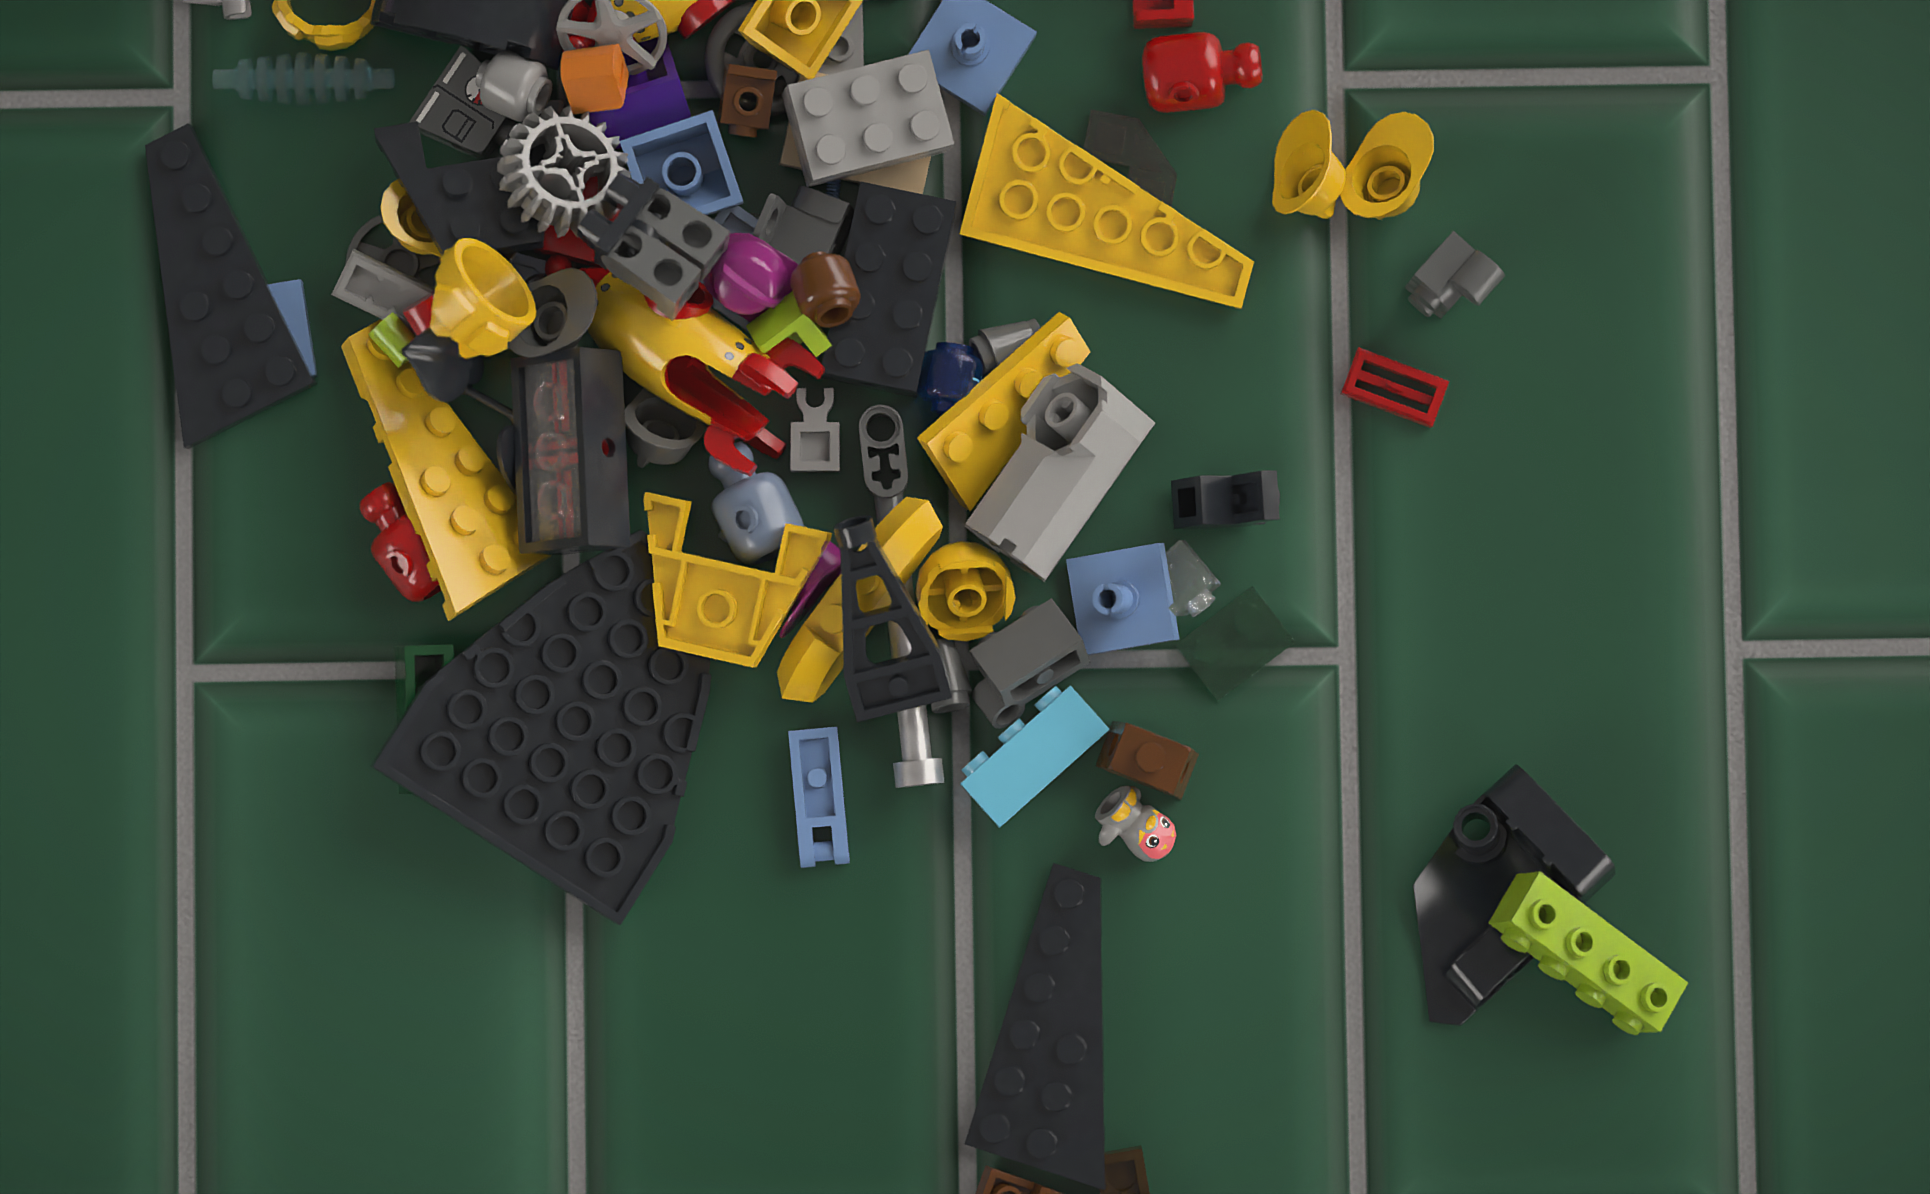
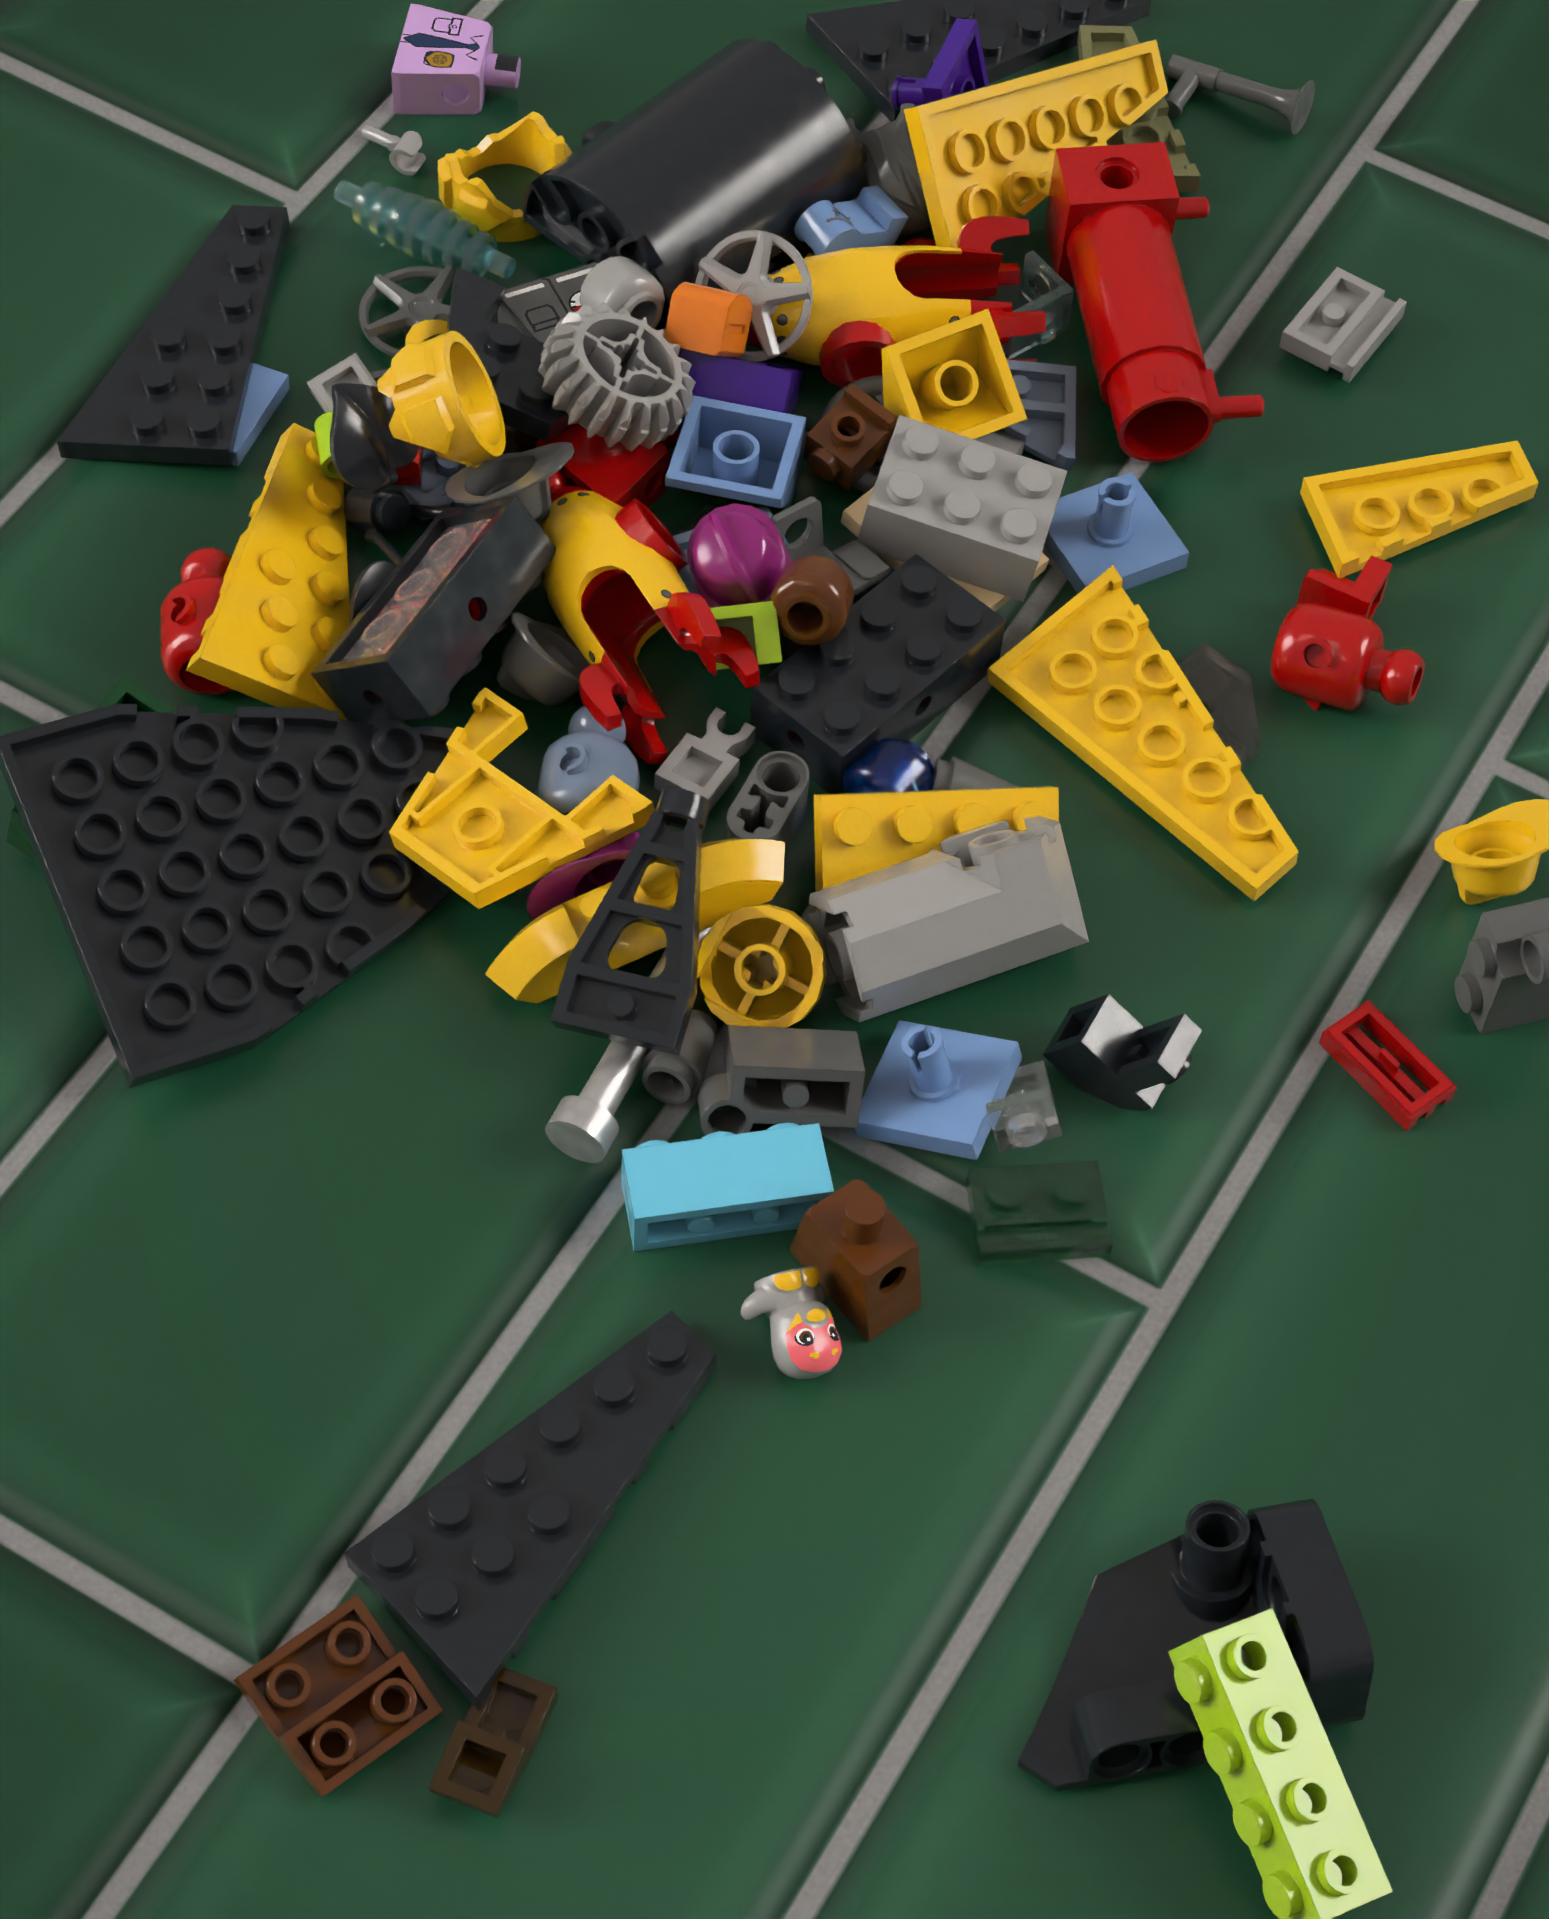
camera: 30 degrees right, 30 degrees down
dark grey hips [577,173,730,320] -> none
medium blue plate [788,727,850,868] -> none
yellow piece [1272,110,1346,219] -> none
none -> dark grey wheel [359,265,455,357]

